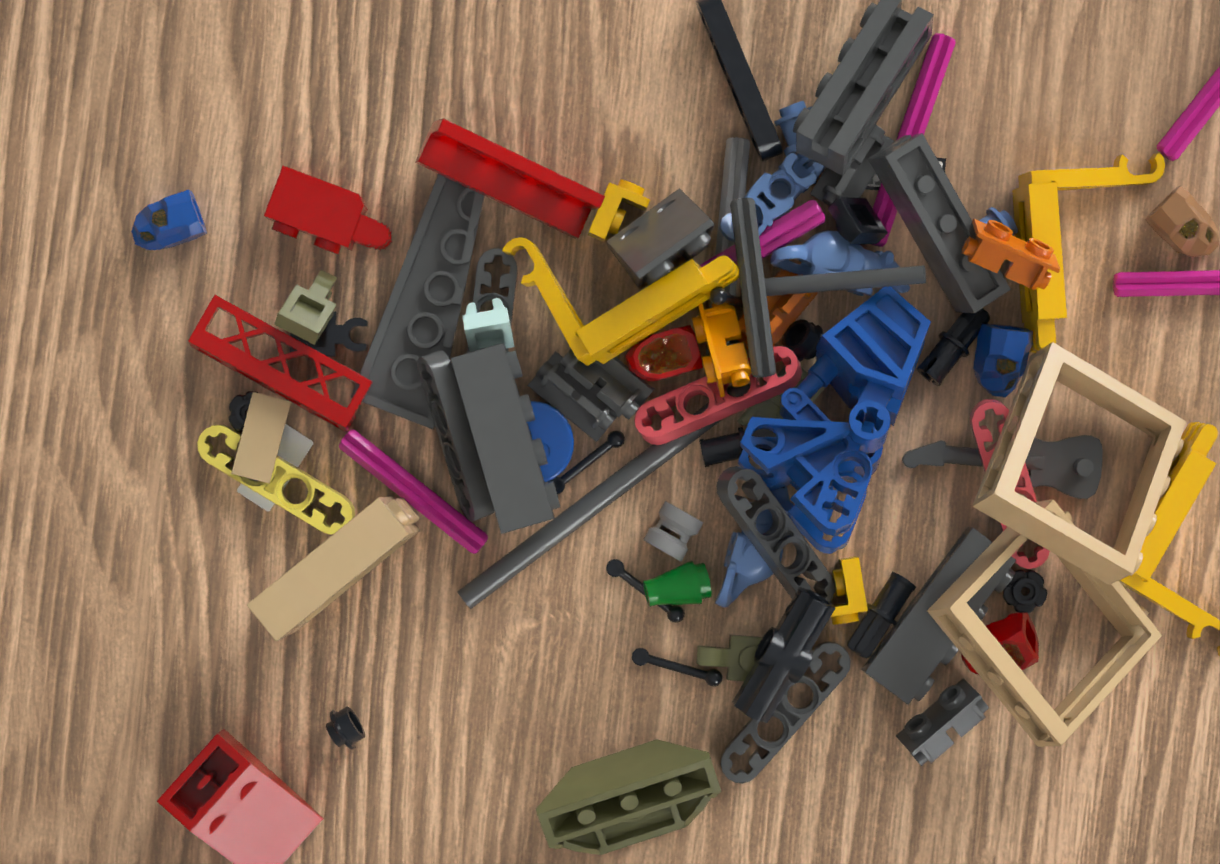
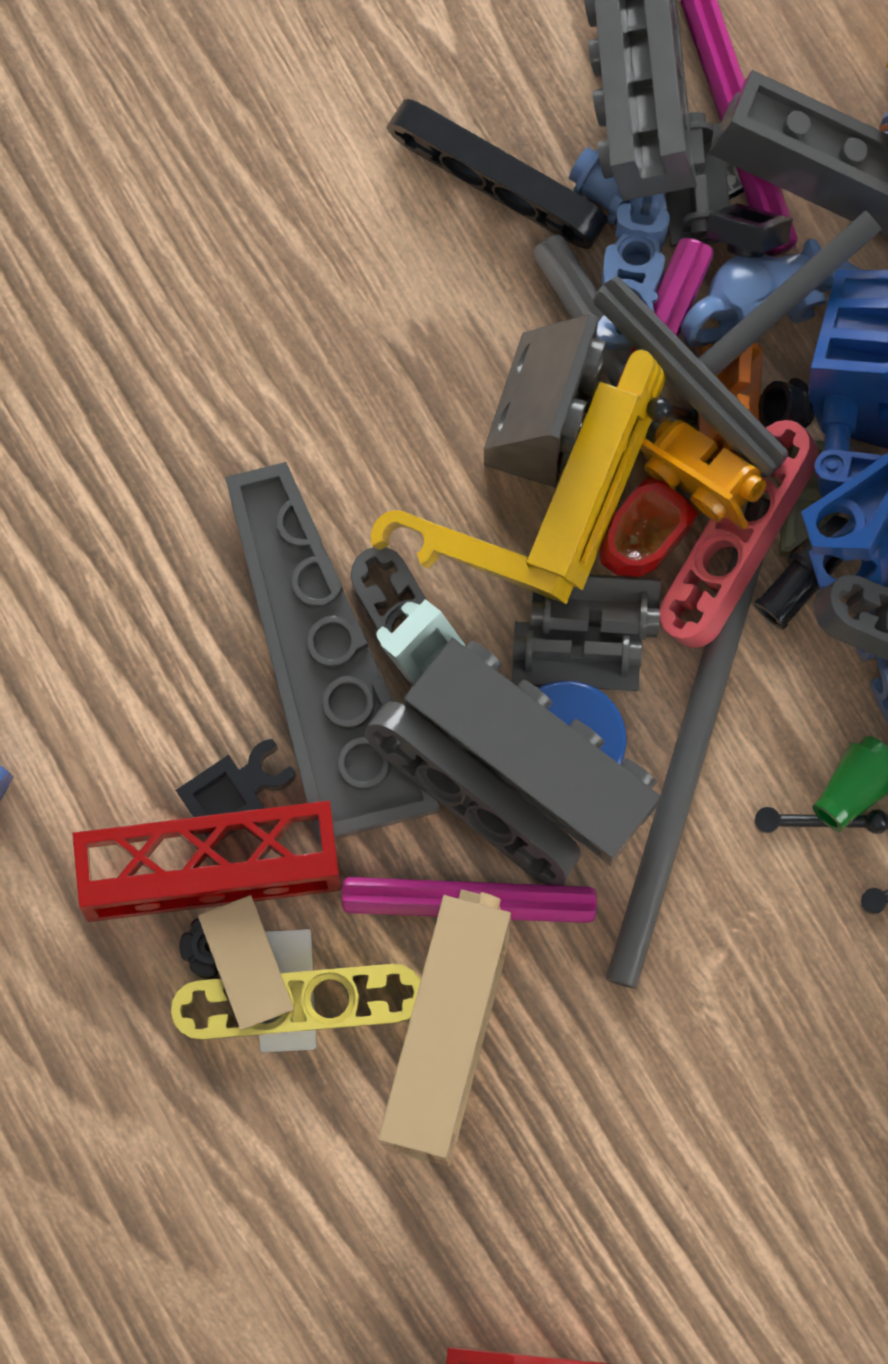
camera: 30 degrees left, 10 degrees down
red hinge [264,166,393,255] -> none
olive plate [274,270,337,345] -> none
black plate [326,707,365,750] -> none
red fence [415,118,605,239] -> none
black hinge [548,430,625,494] -> none
yellow bracket [588,179,650,242] -> none
light grey wheel [643,501,703,562] -> none

